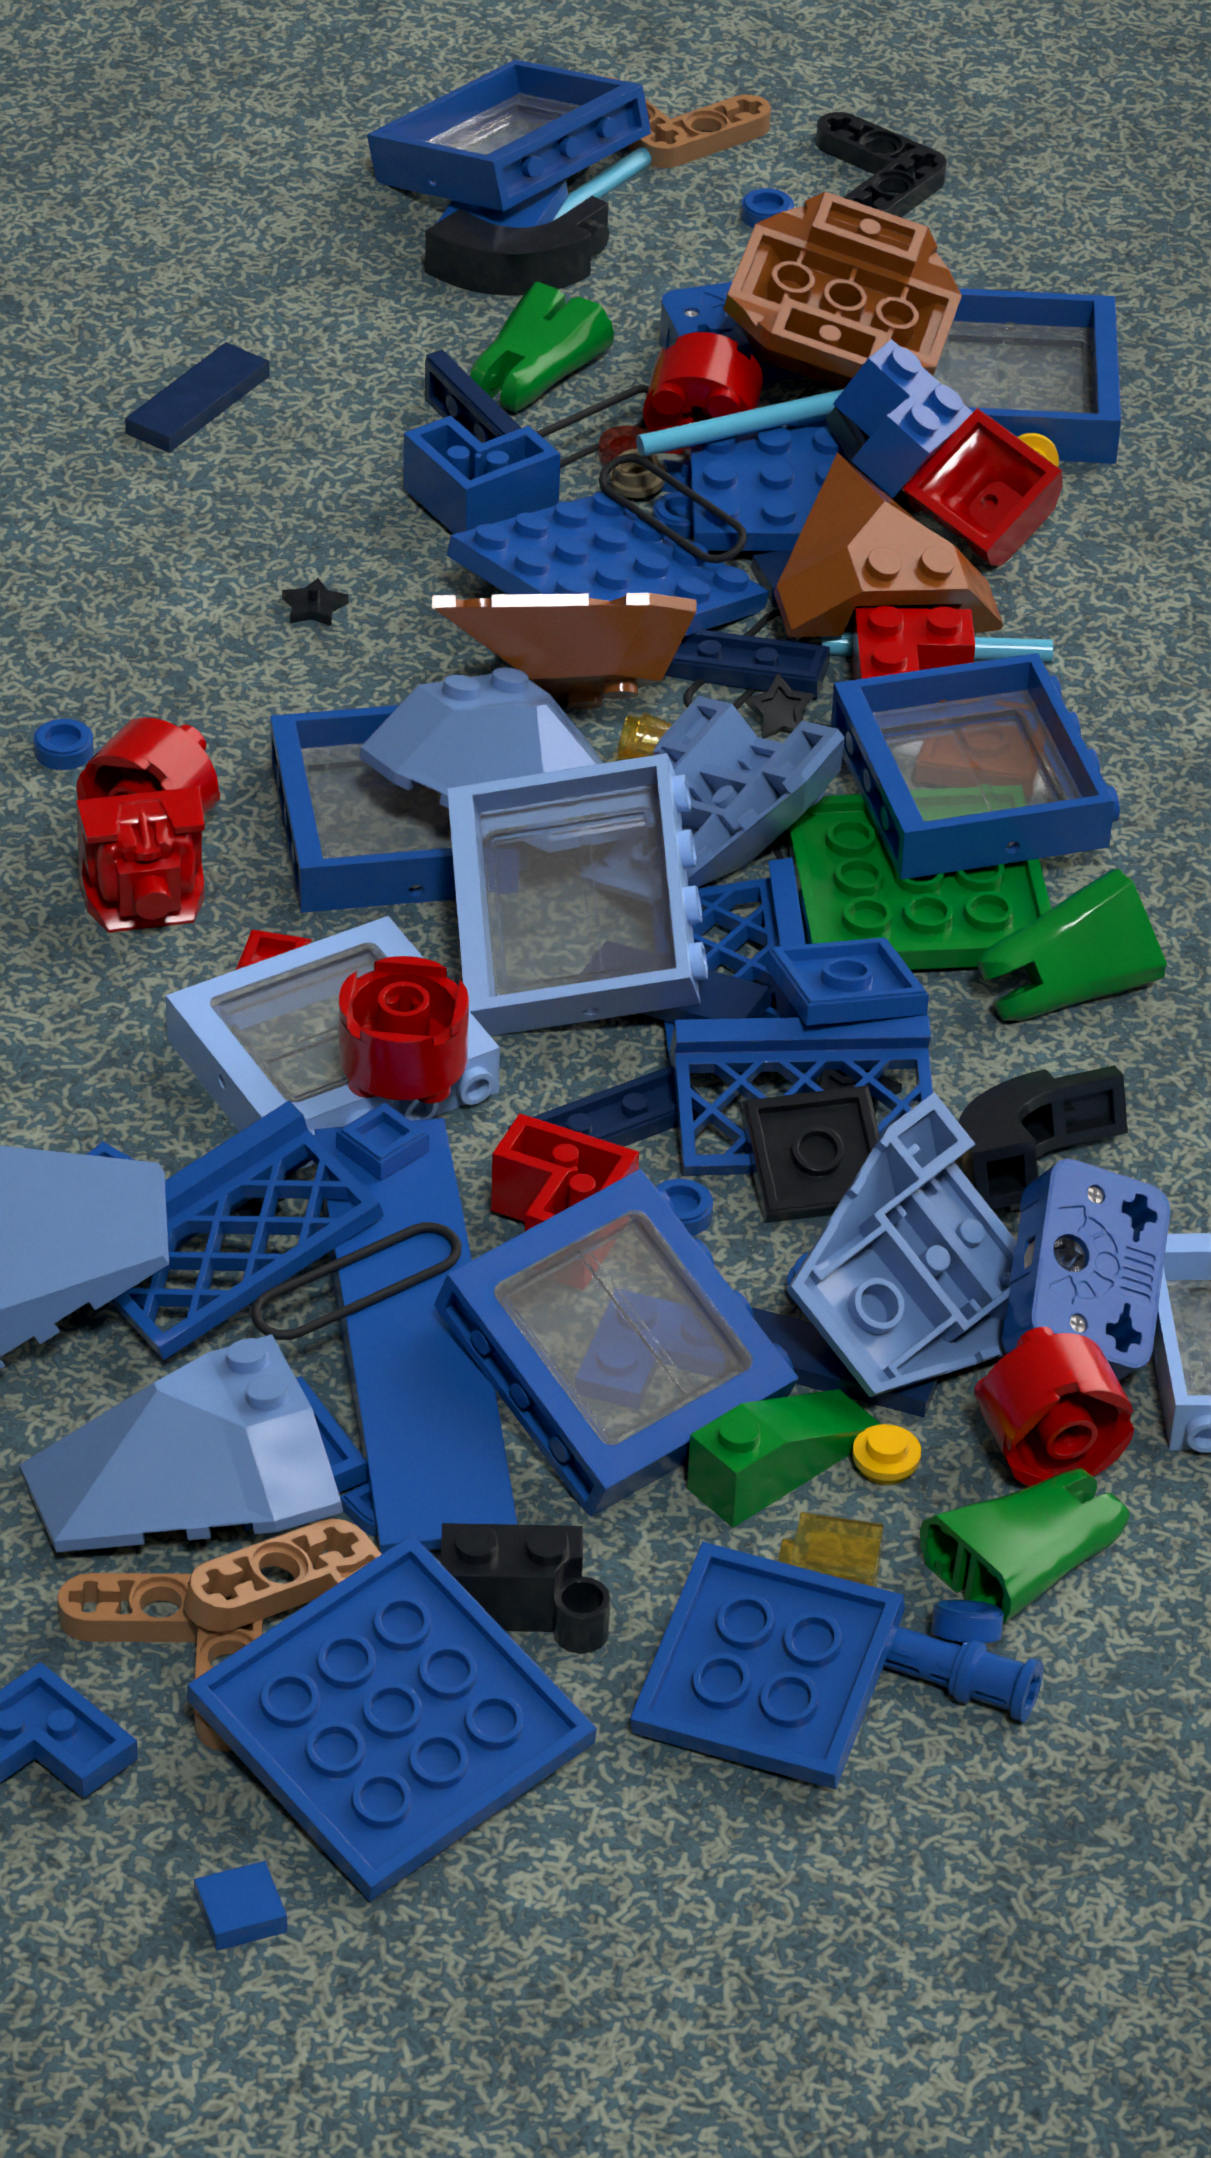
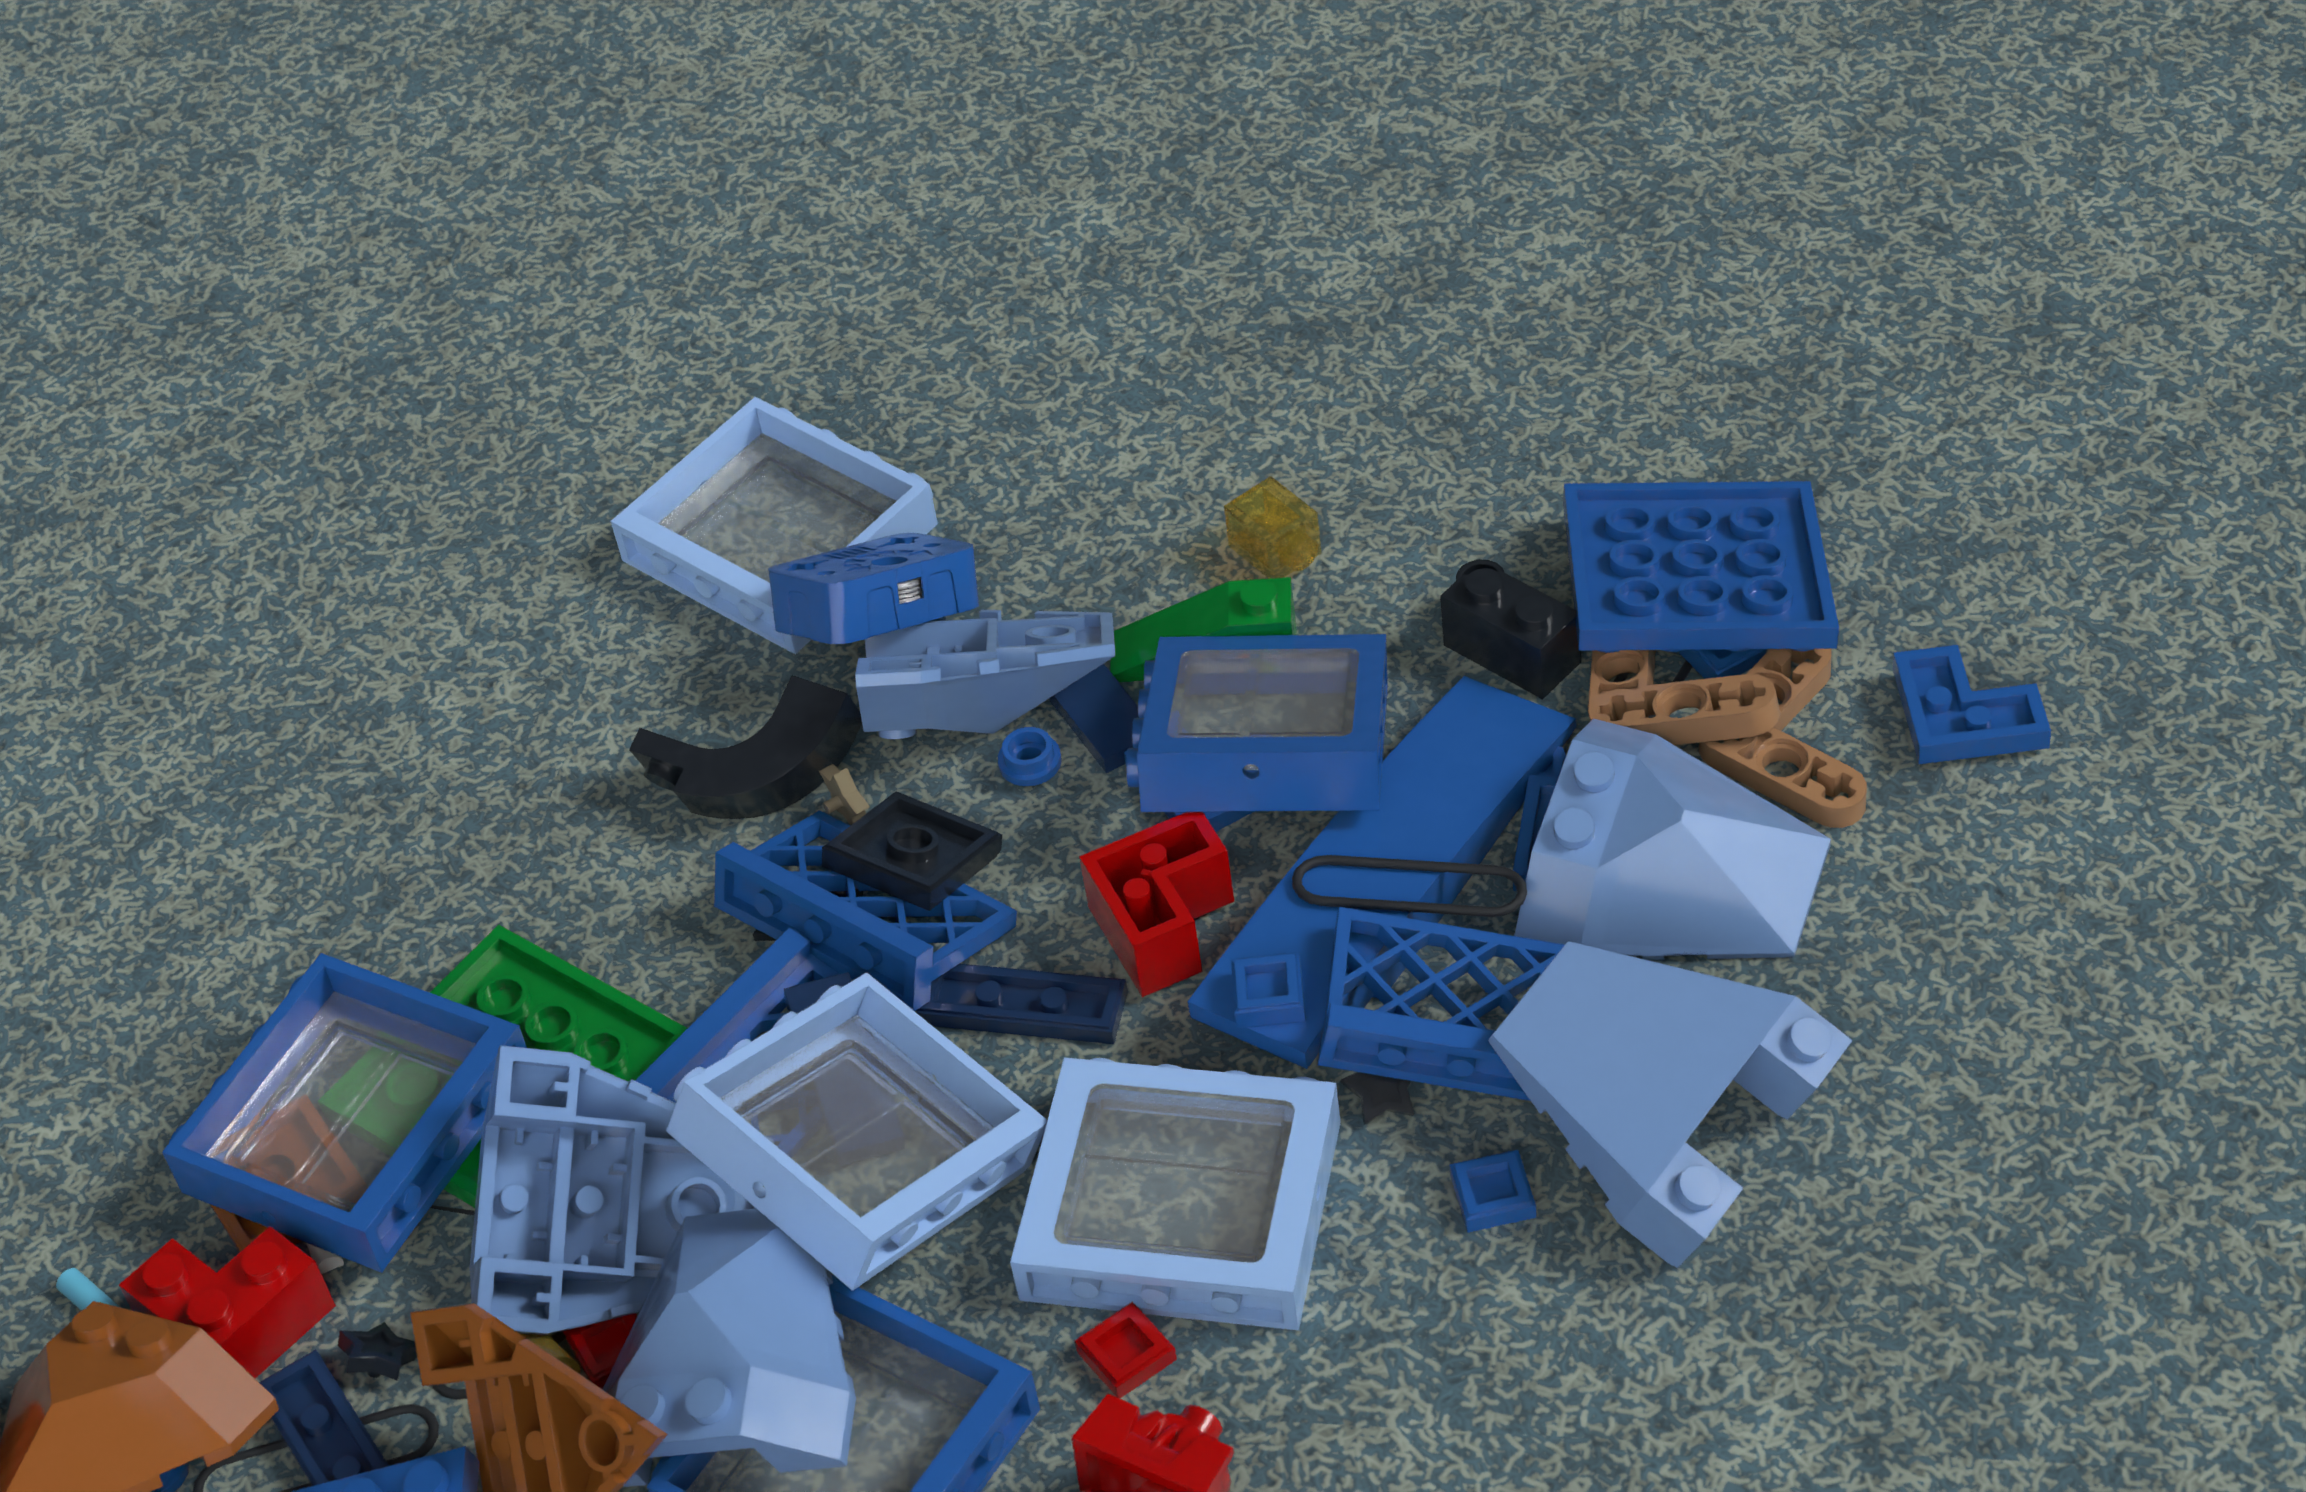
camera: 130 degrees left, 5 degrees up
blue tile [194,1861,288,1951] -> none
red brick [339,956,469,1104] -> none
blue plate [630,1541,905,1790] -> none
blue tile [656,1179,713,1236] -> none
blue plate [766,937,929,1026] -> none
yellow plate [852,1424,921,1485] -> none
blue pin [883,1626,1044,1723] -> none
green piece [919,1468,1130,1623] -> none
blue tile [931,1599,1004,1643] -> none
red brick [973,1326,1134,1486] -> none
green piece [977,869,1167,1021] -> none

